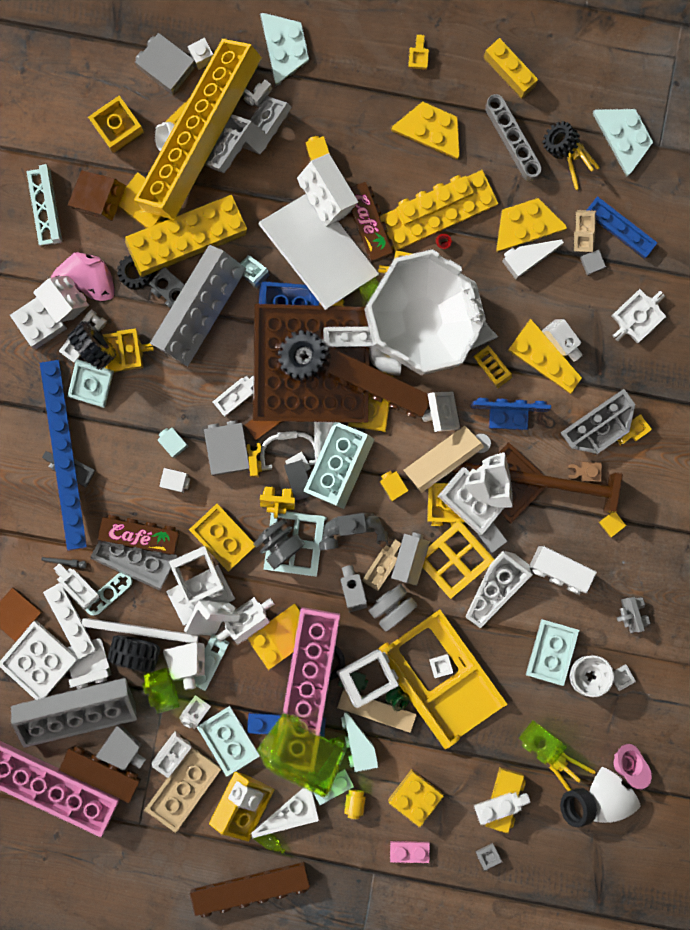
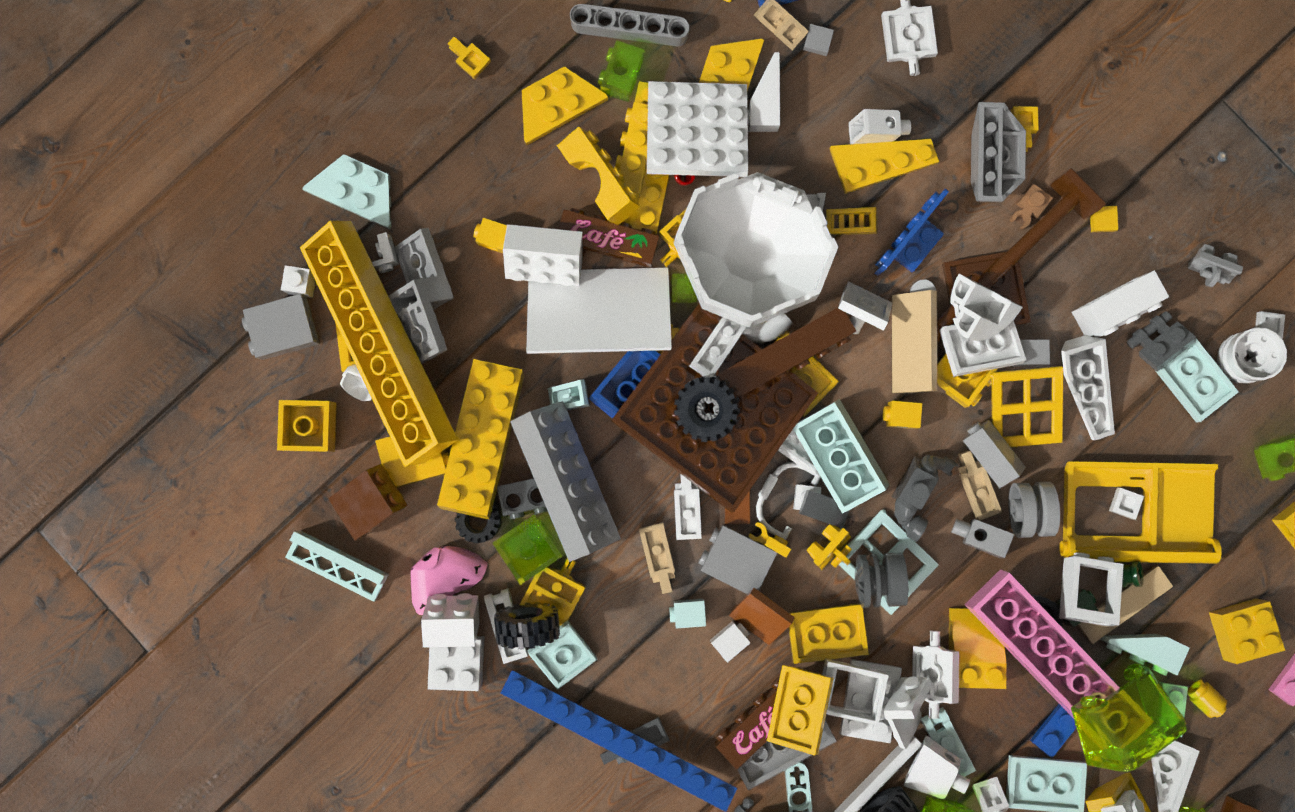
camera: 55 degrees left, 0 degrees up
none -> clear neon green slope [492,514,563,585]
none -> yellow arch [557,127,640,225]
none -> clear neon green brick [598,40,644,102]
none -> tan hinge [639,523,675,594]
none -> white plate [647,81,748,177]
none -> dark orange tile [729,588,795,645]
none -> yellow plate [767,665,834,755]
none -> dark grey plate [1127,311,1196,372]

